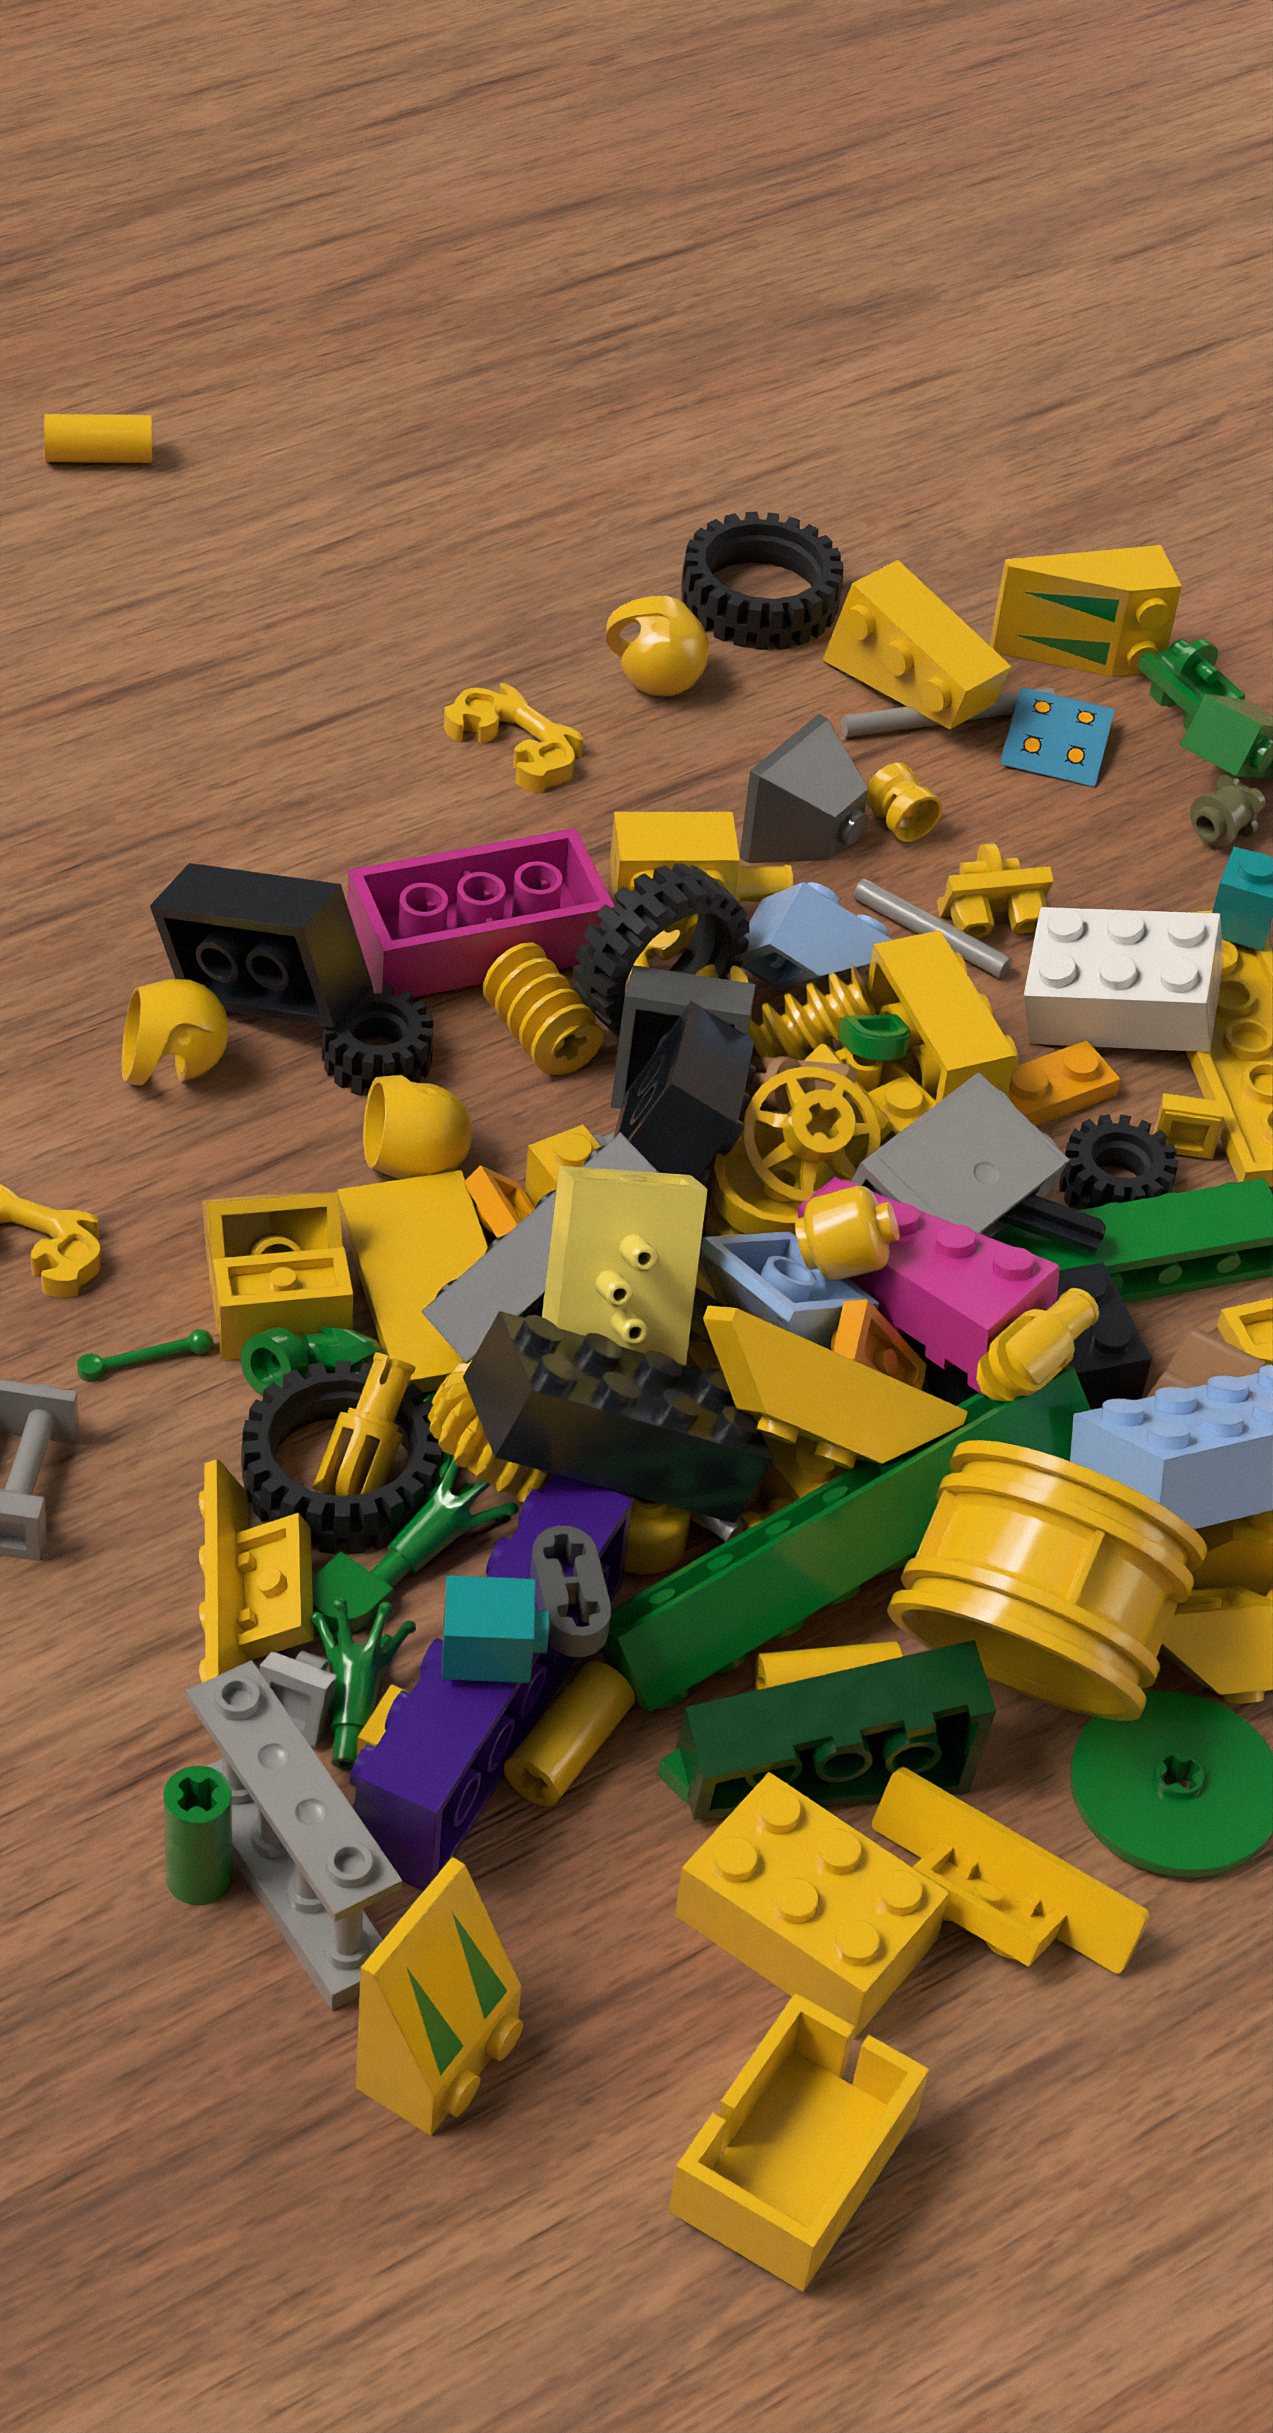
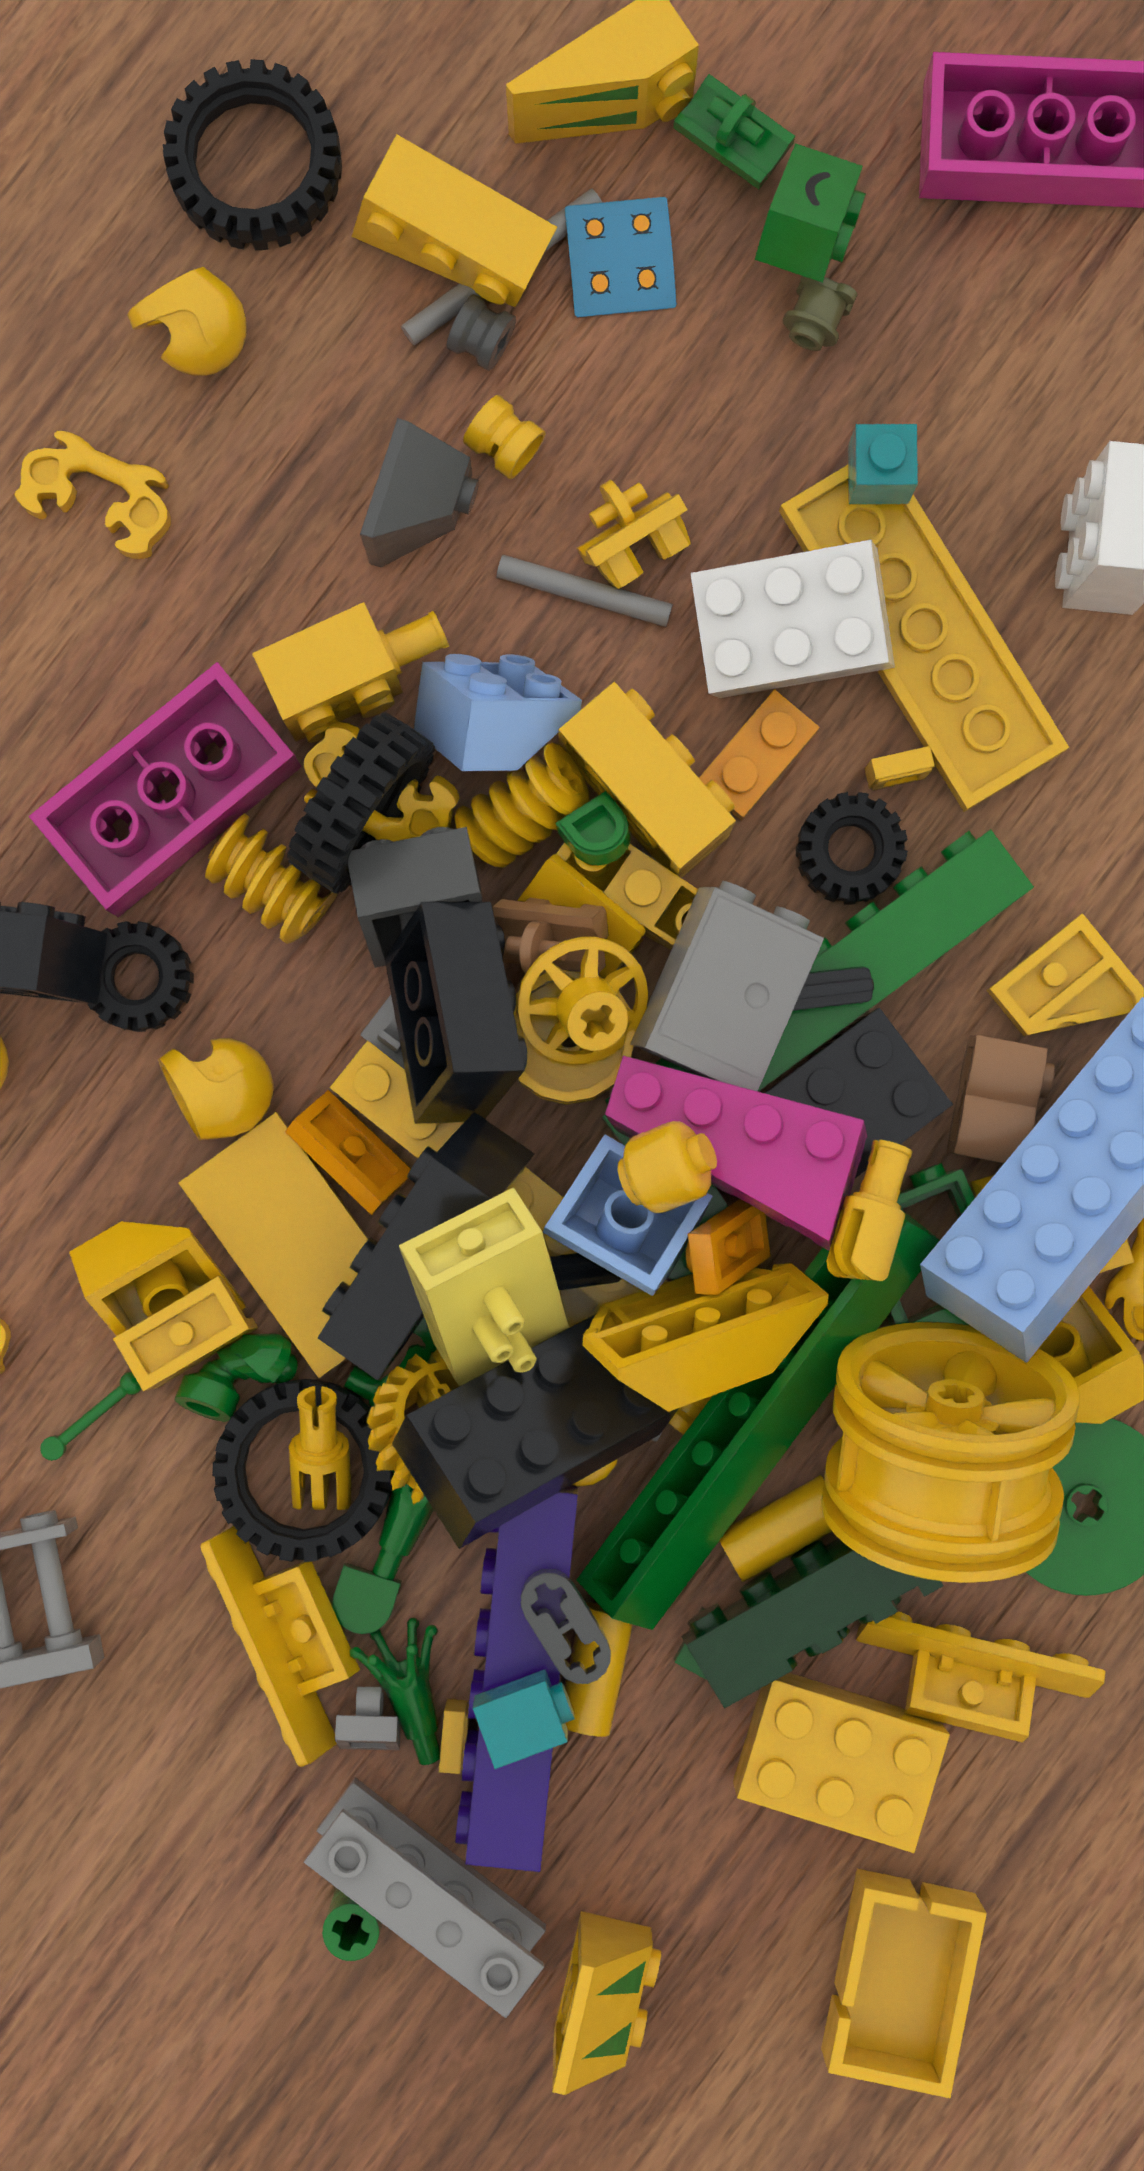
camera: 15 degrees left, 40 degrees up
none -> dark grey wheel [446,294,516,371]

